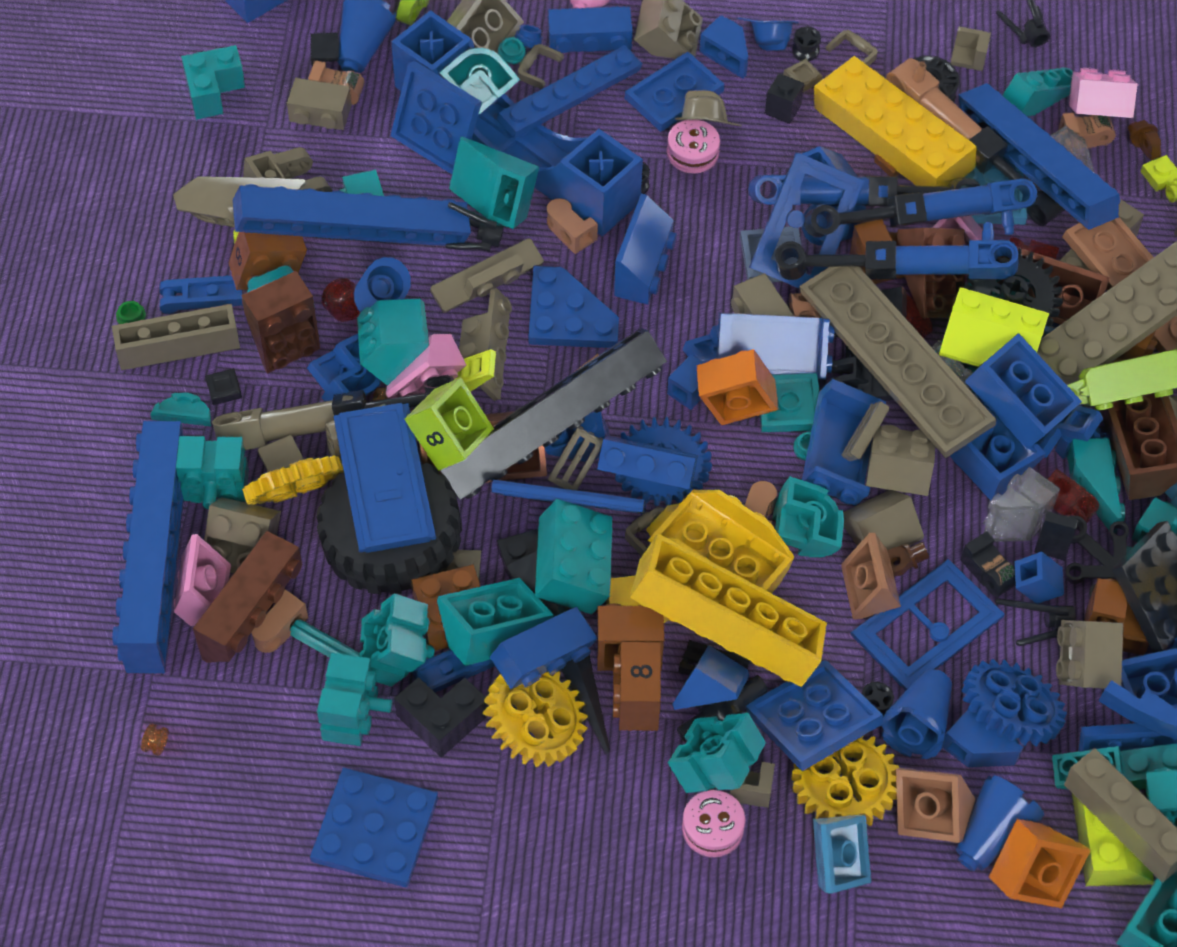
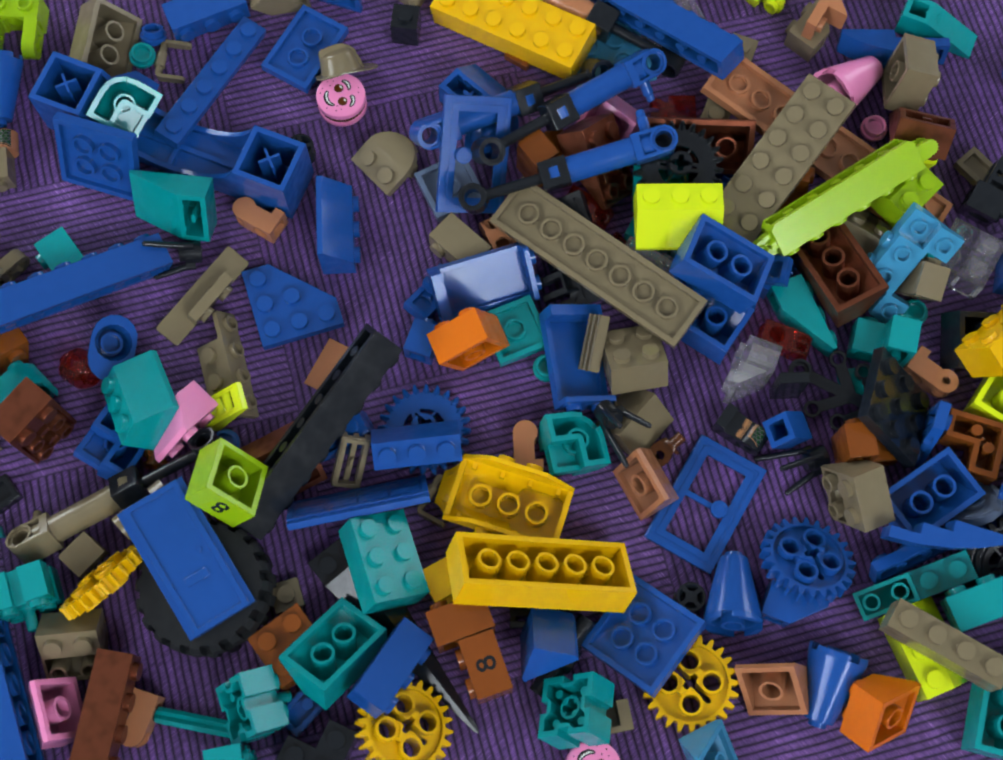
camera: 20 degrees left, 15 degrees up
none -> dark tan slope [351,131,418,197]
none -> black plant [594,400,652,468]

